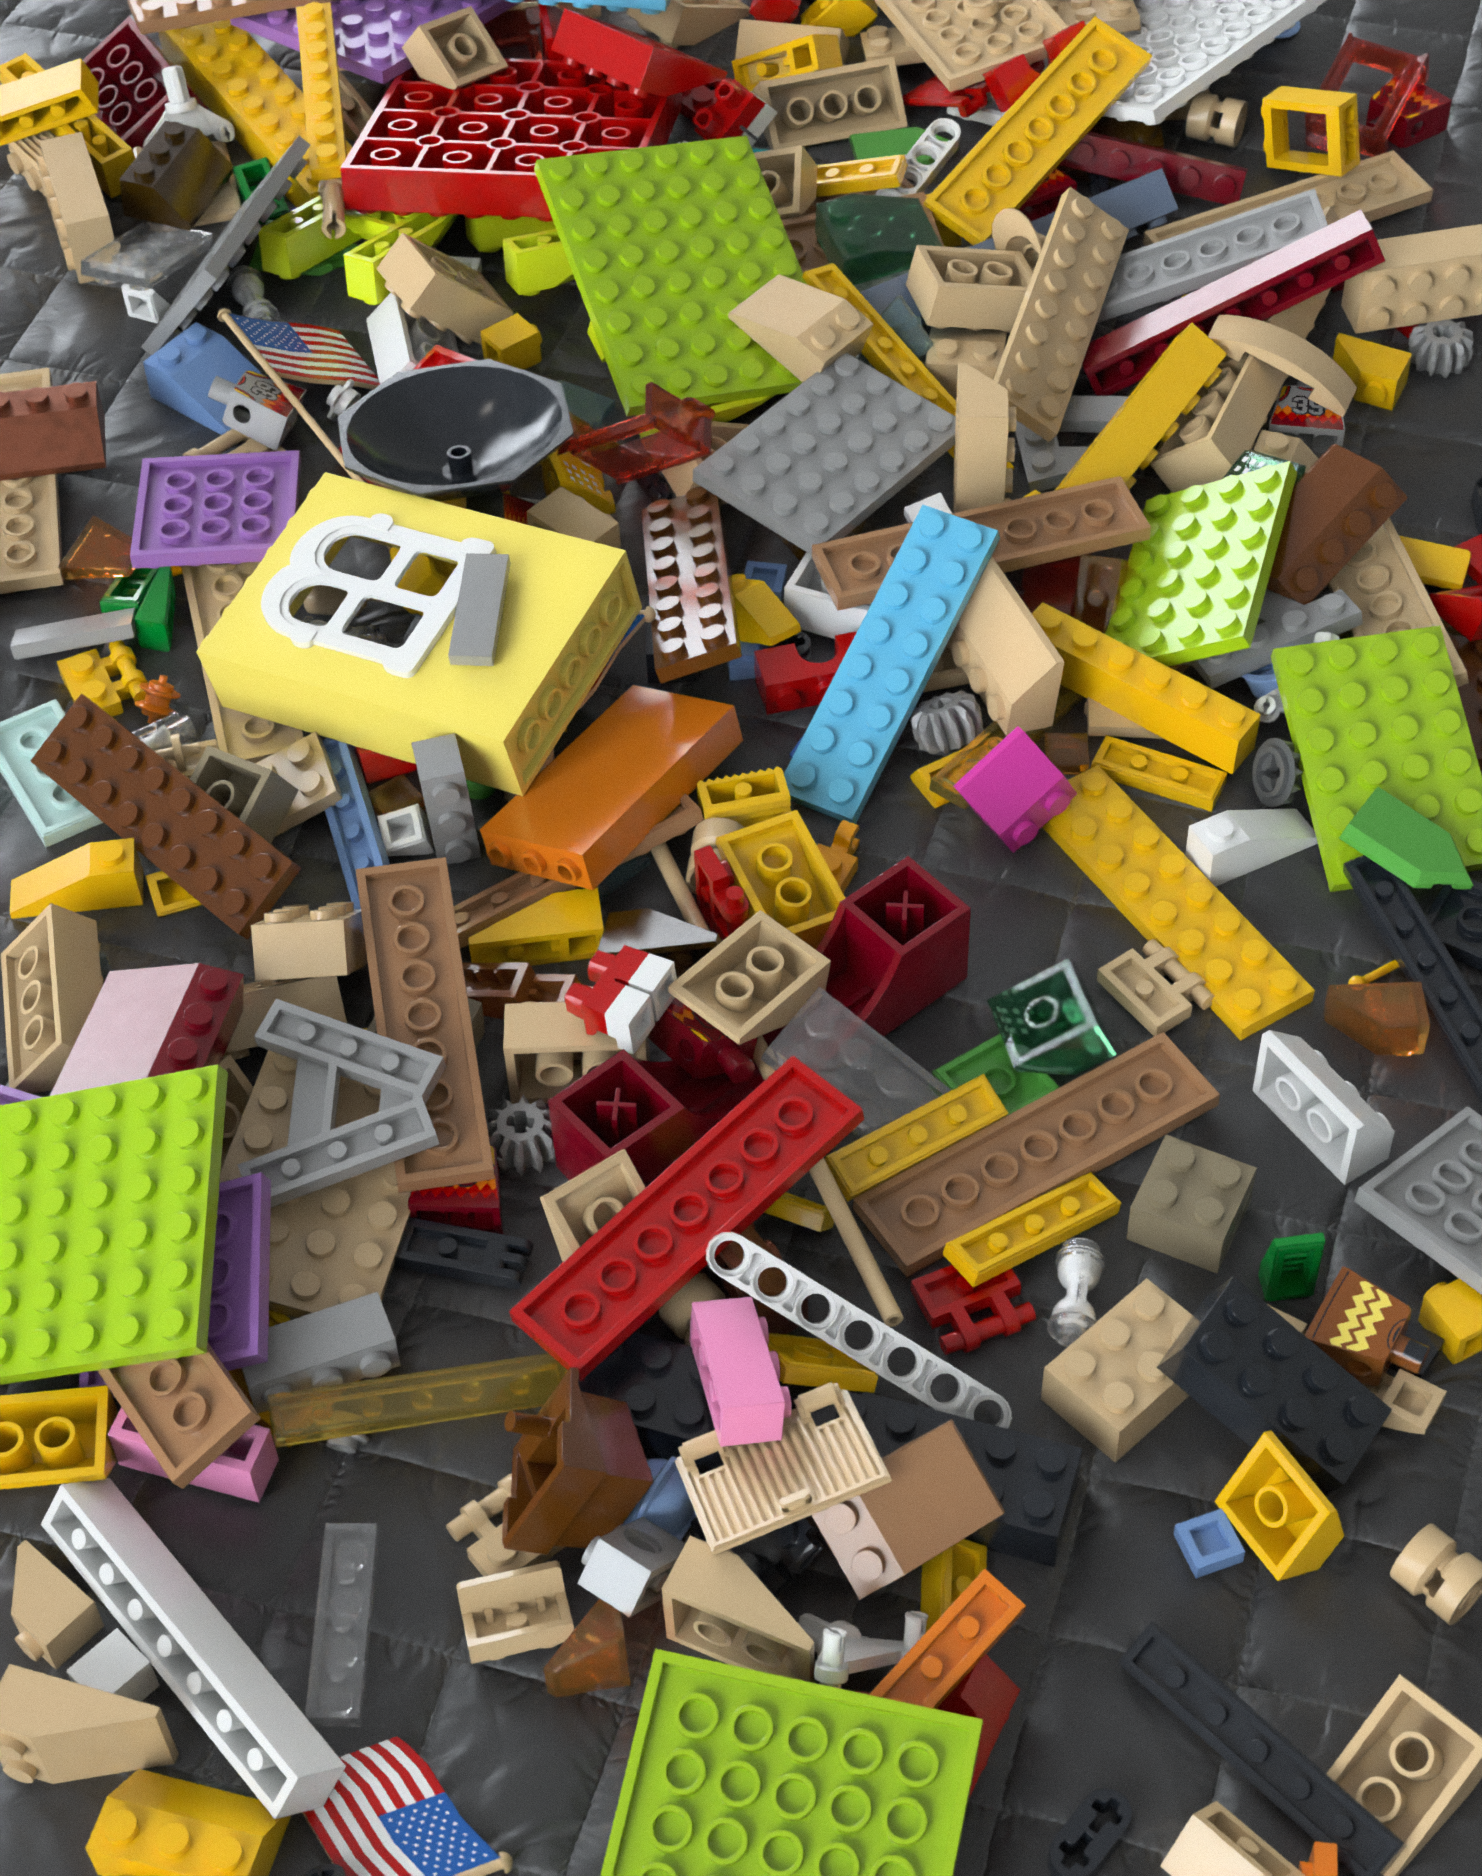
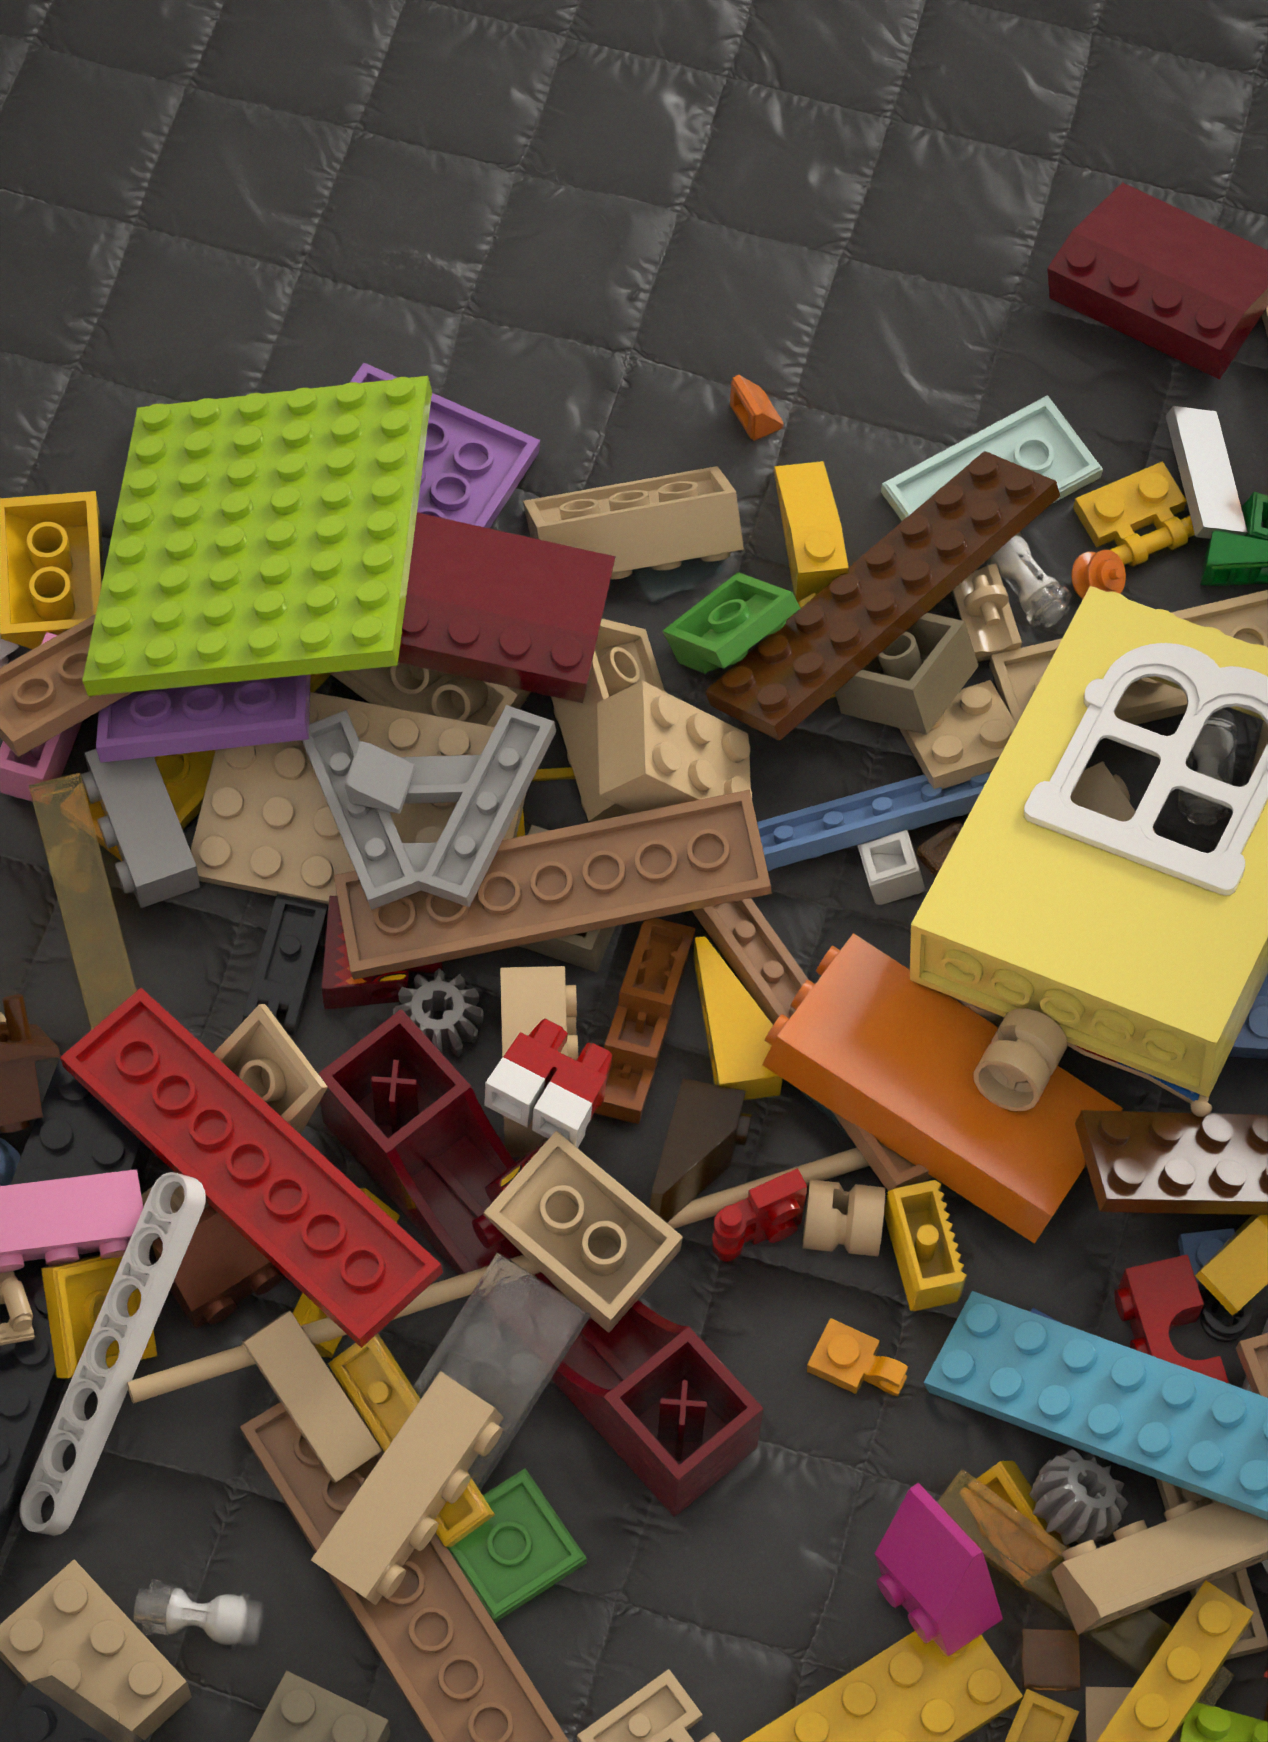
camera: 85 degrees right, 15 degrees up
light grey brick [411,733,481,865] -> none
light grey tile [448,553,511,666] -> none
yellow slope [716,810,846,950] -> none
red plate [911,1265,1036,1355] -> none
yellow tile [943,1172,1121,1288] -> none
clear green slope [987,958,1116,1075] -> none
none -> tan tile [242,1311,382,1482]
none -> tan brick [311,1371,504,1605]
none -> light grey slope [345,741,416,814]
none -> bright green plate [662,572,801,674]
none -> tan wheel [974,1008,1067,1111]

